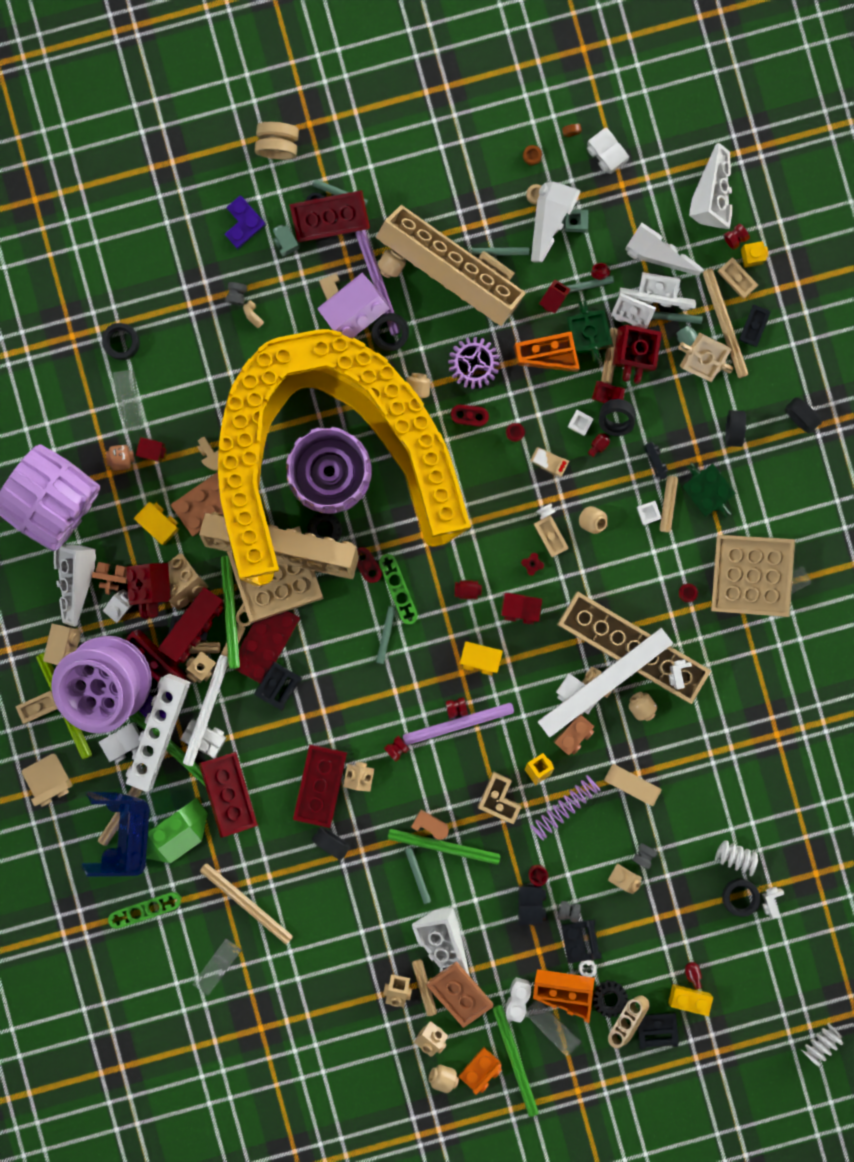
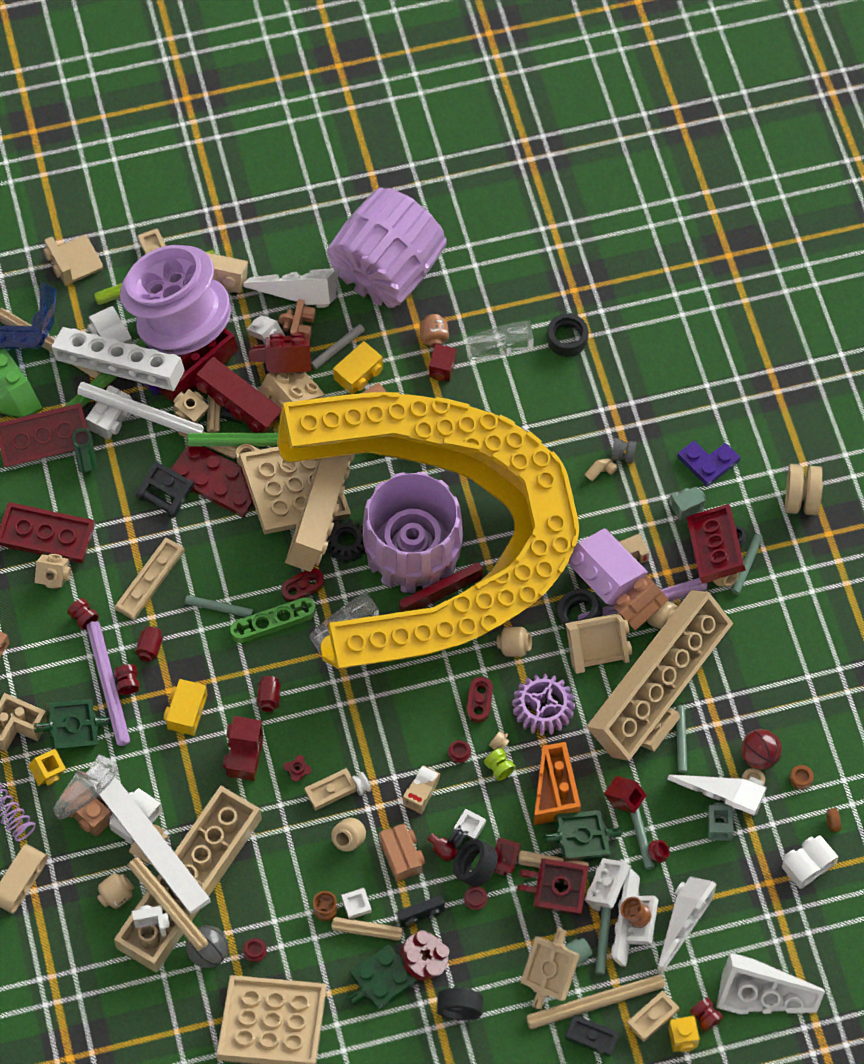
camera: 90 degrees right, 25 degrees down
none -> dark green plate [34,699,111,750]
none -> clear slope [53,755,118,820]
none -> dark green piece [72,428,98,473]
none -> tan tile [114,537,185,621]
none -> tan axle [128,858,208,951]
none -> dark red brick [135,626,163,662]
none -> dark grey piece [186,925,229,968]
none -> clear slope [309,592,379,654]
none -> light grey bar [311,324,365,370]
none -> dark orange wheel [313,891,337,922]
none -> nougat brick [379,824,425,882]
none -> dark red tile [399,562,483,612]
none -> plate [400,931,449,981]
none -> black bush [447,825,469,849]
none -> dark red plate [464,886,488,910]
none -> lime wheel [484,748,516,781]
none -> tan plate [489,731,509,751]
none -> tan panel [565,613,632,674]
none -> nougat brick [613,576,669,630]
none -> dark orange wheel [620,897,652,928]
none -> dark red piece [741,729,782,770]

